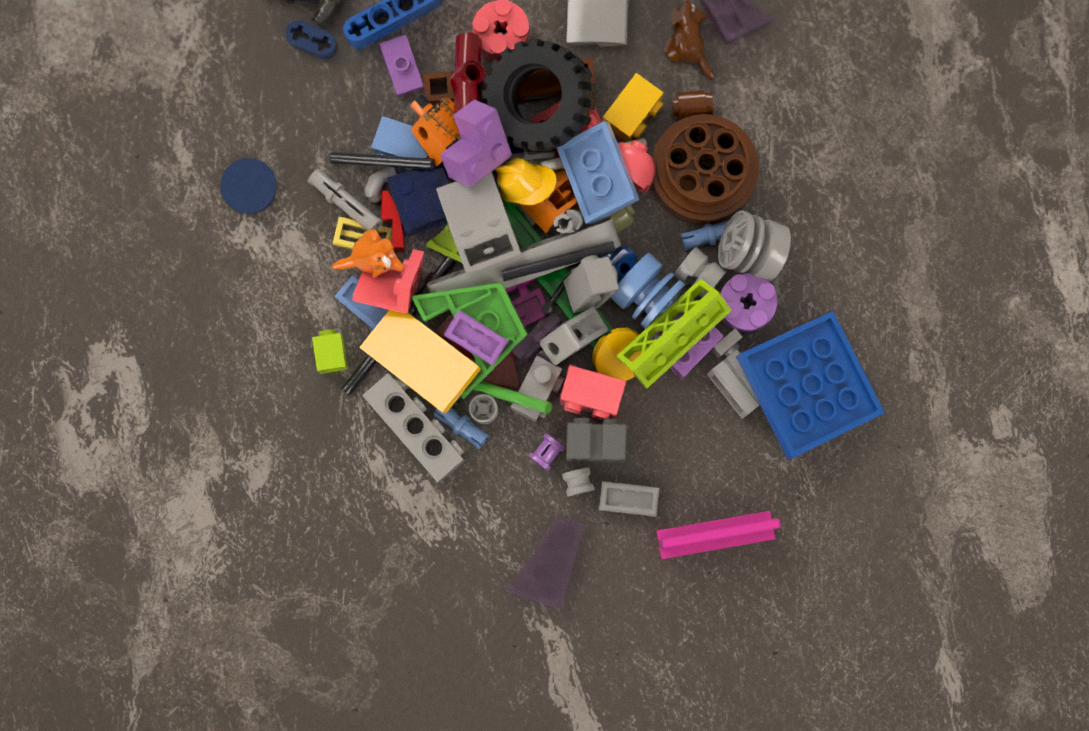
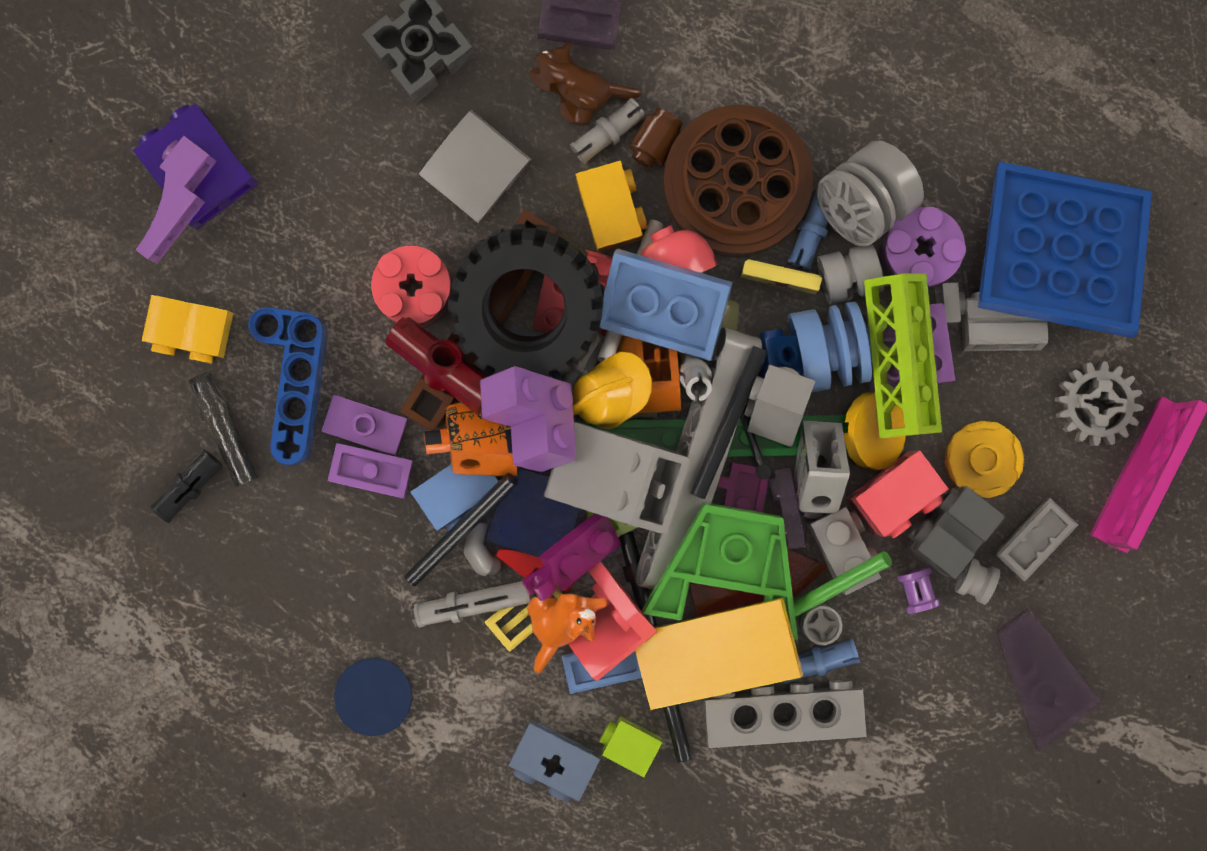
camera: 55 degrees left, 5 degrees up
dark blue beam [285,20,337,60] -> none
medium lavender plate [444,310,509,365] -> none
none -> medium lavender plate [328,443,414,499]
none -> sand blue brick [508,719,601,802]
none -> magenta plate [522,513,621,601]
none -> light grey pin [570,98,646,165]
none -> light yellow tile [740,259,822,295]
none -> yellow tile [944,421,1024,498]
none -> light grey gear [1054,361,1144,446]

